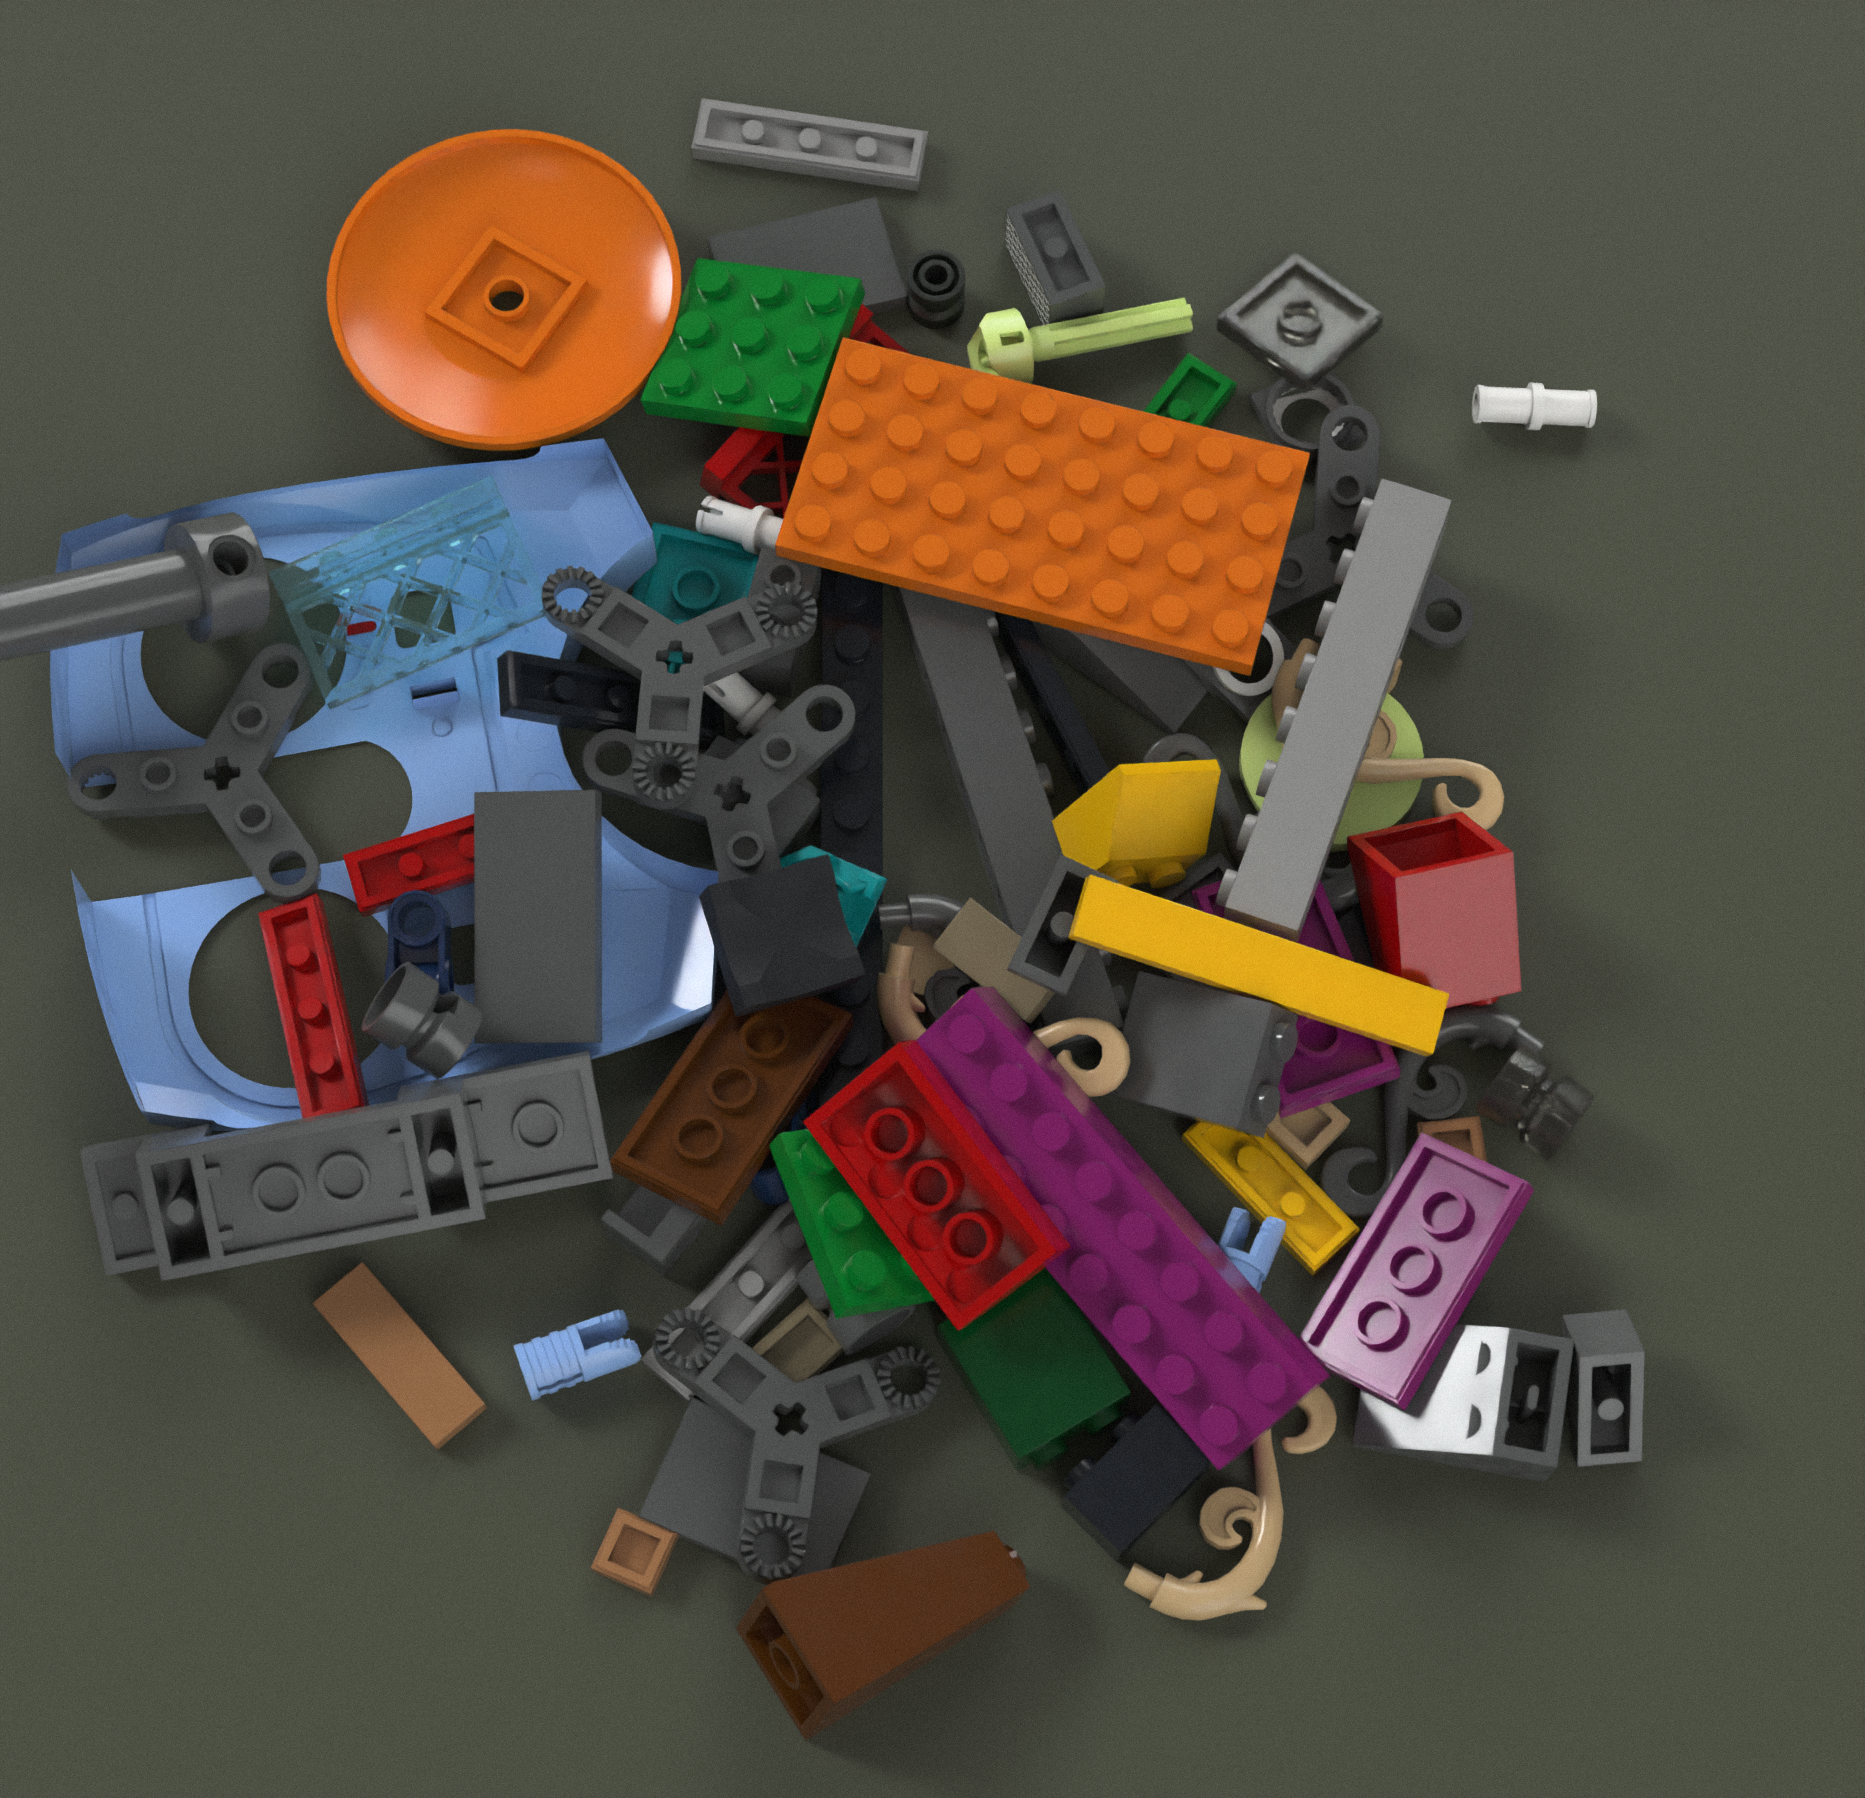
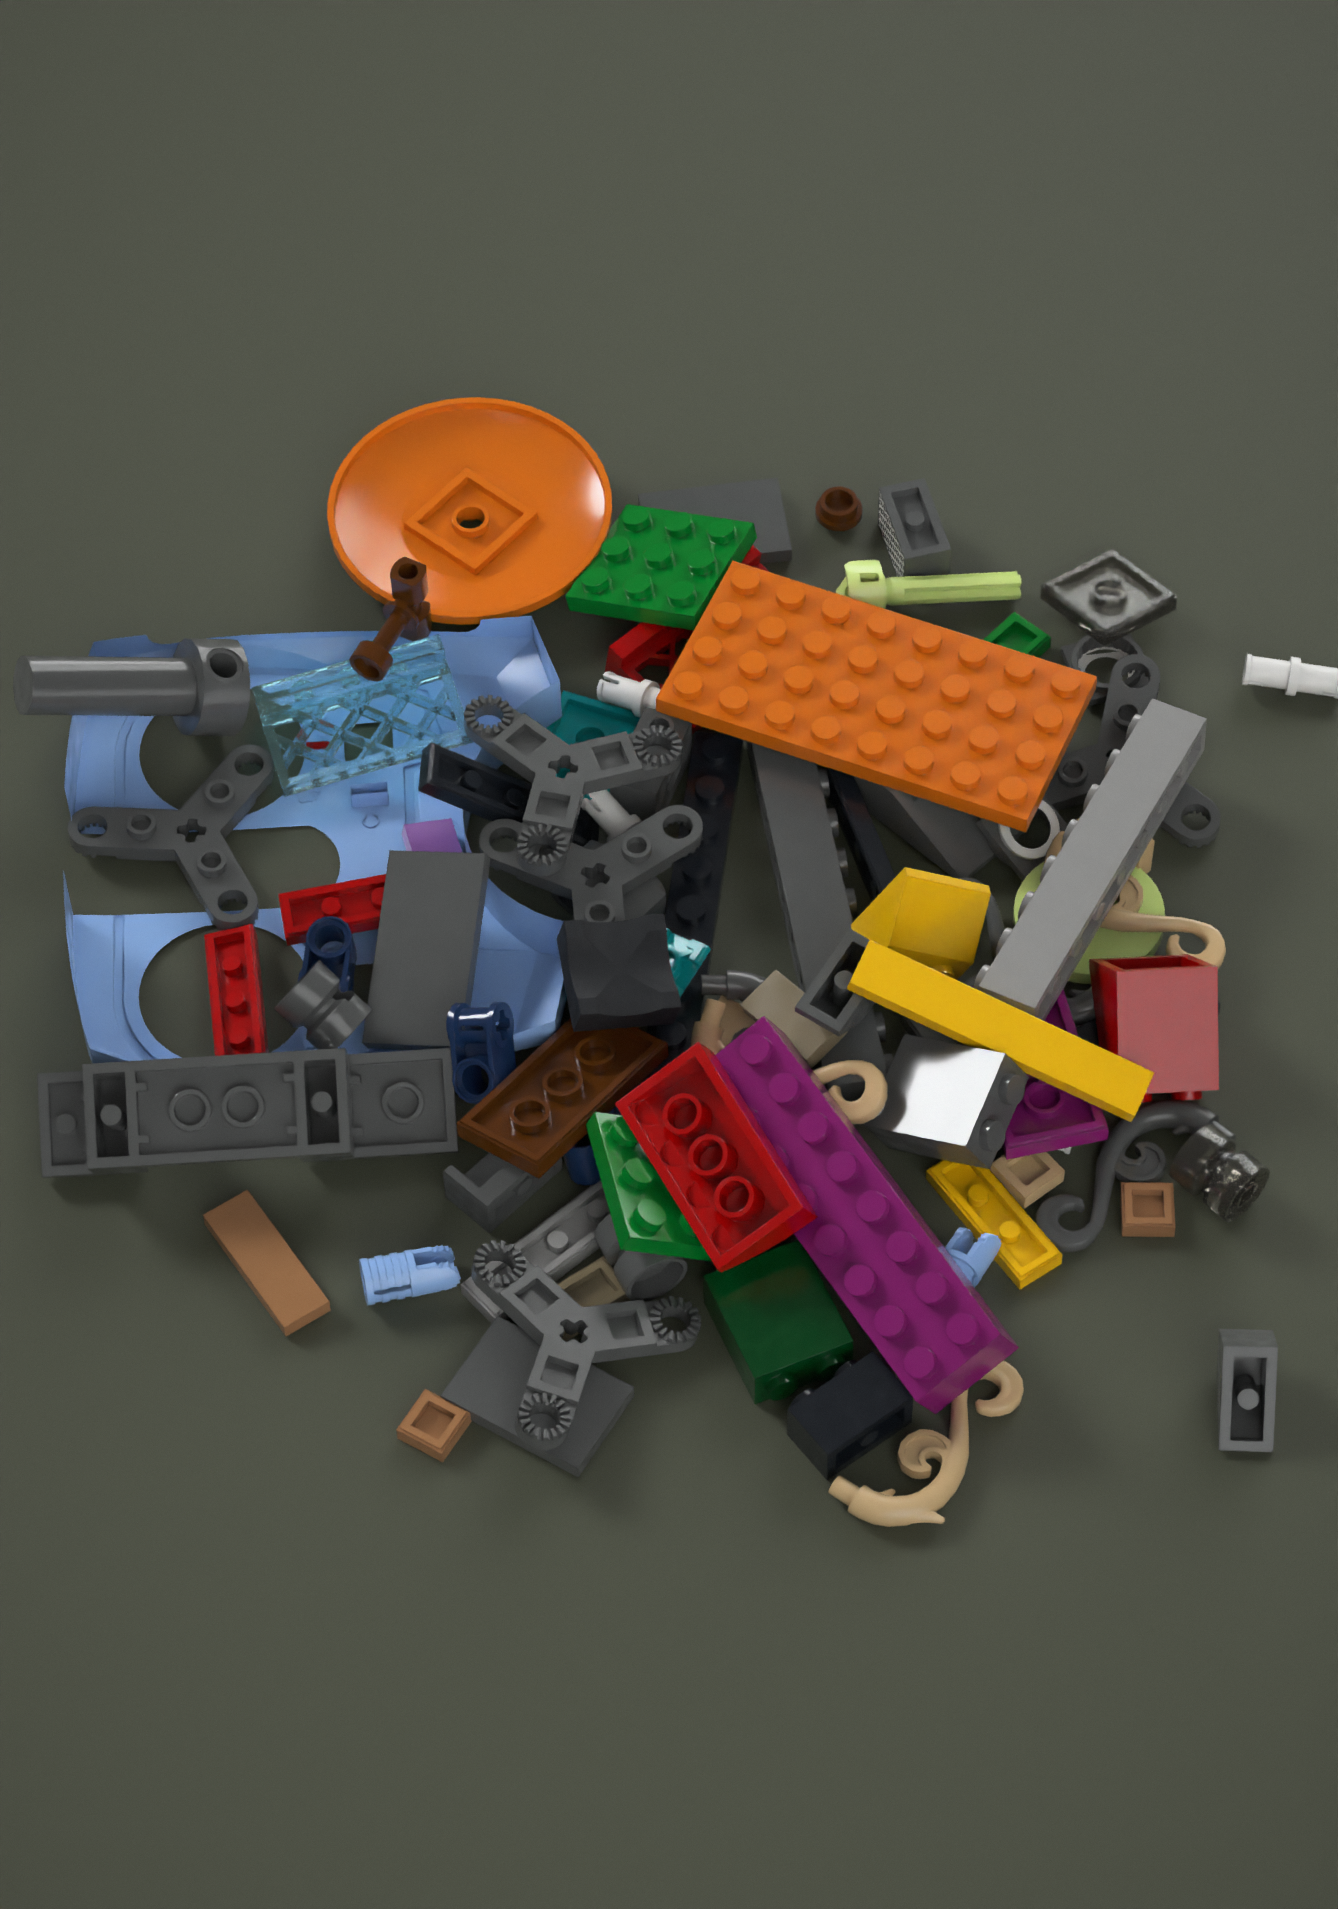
camera: 10 degrees right, 15 degrees down
light grey tile [691,98,928,192] -> none
reddish brown slope [736,1531,1031,1741] -> none
pearl dark grey wheel [907,249,965,329] -> none
tile [1298,1132,1535,1411] -> none
dark grey slope [1352,1324,1574,1482] -> none
none -> reddish brown bar [349,556,432,682]
none -> medium lavender tile [401,818,462,852]
none -> dark blue piece [446,1002,516,1104]
none -> reddish brown plate [815,486,863,531]

